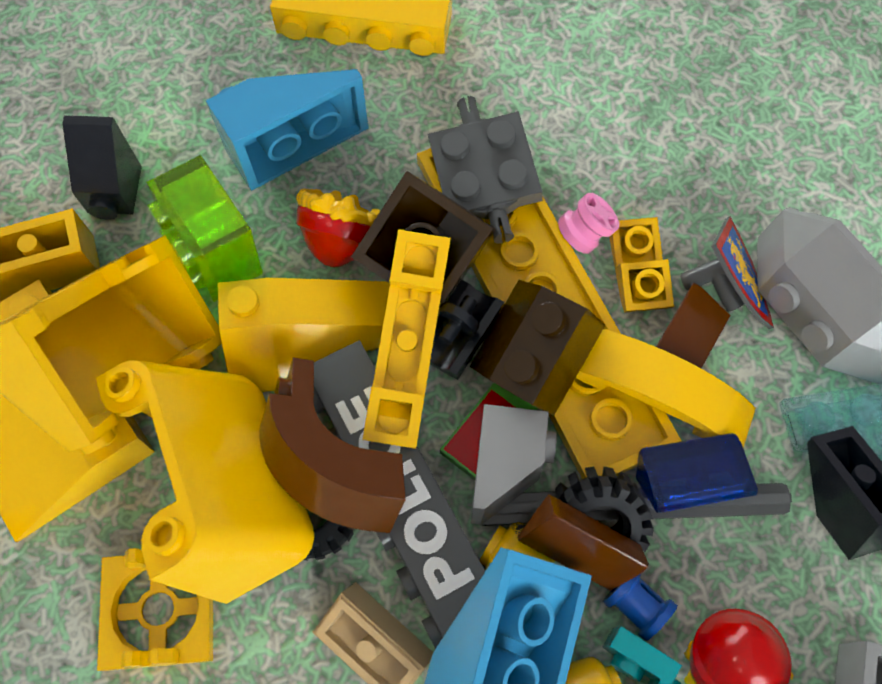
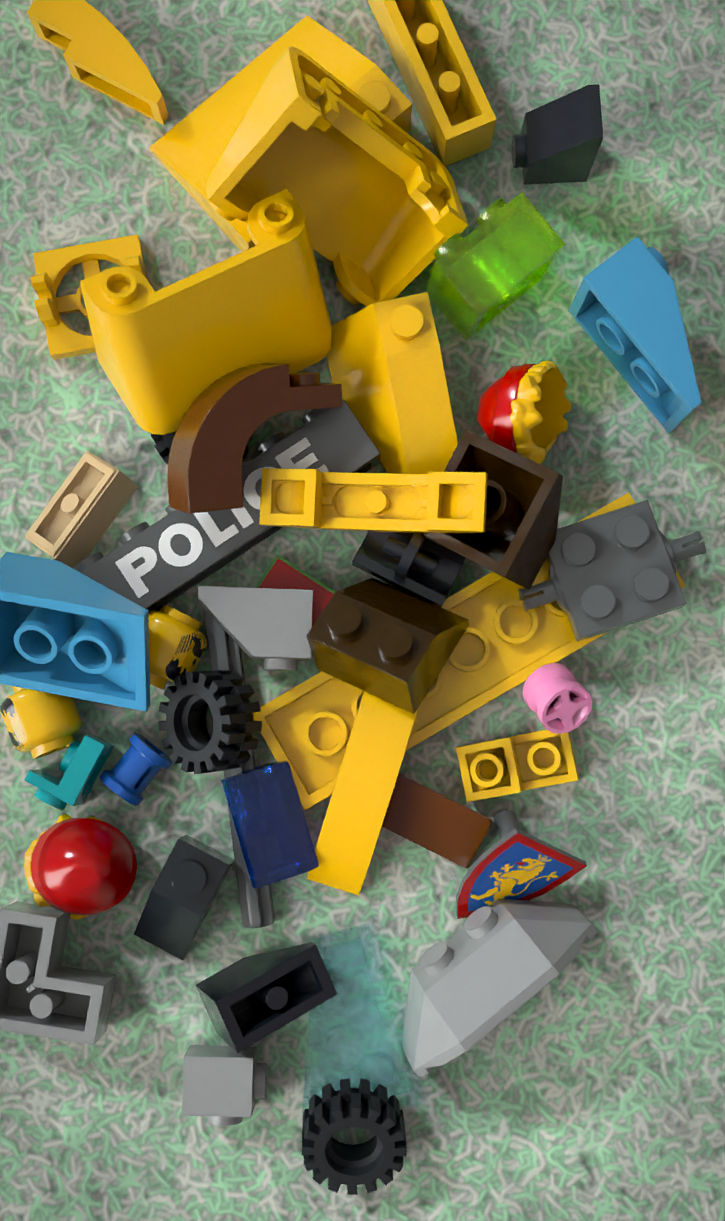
camera: 85 degrees right, 15 degrees up
reddish brown slope [517,494,649,591] -> none
none -> black slope [134,834,235,960]

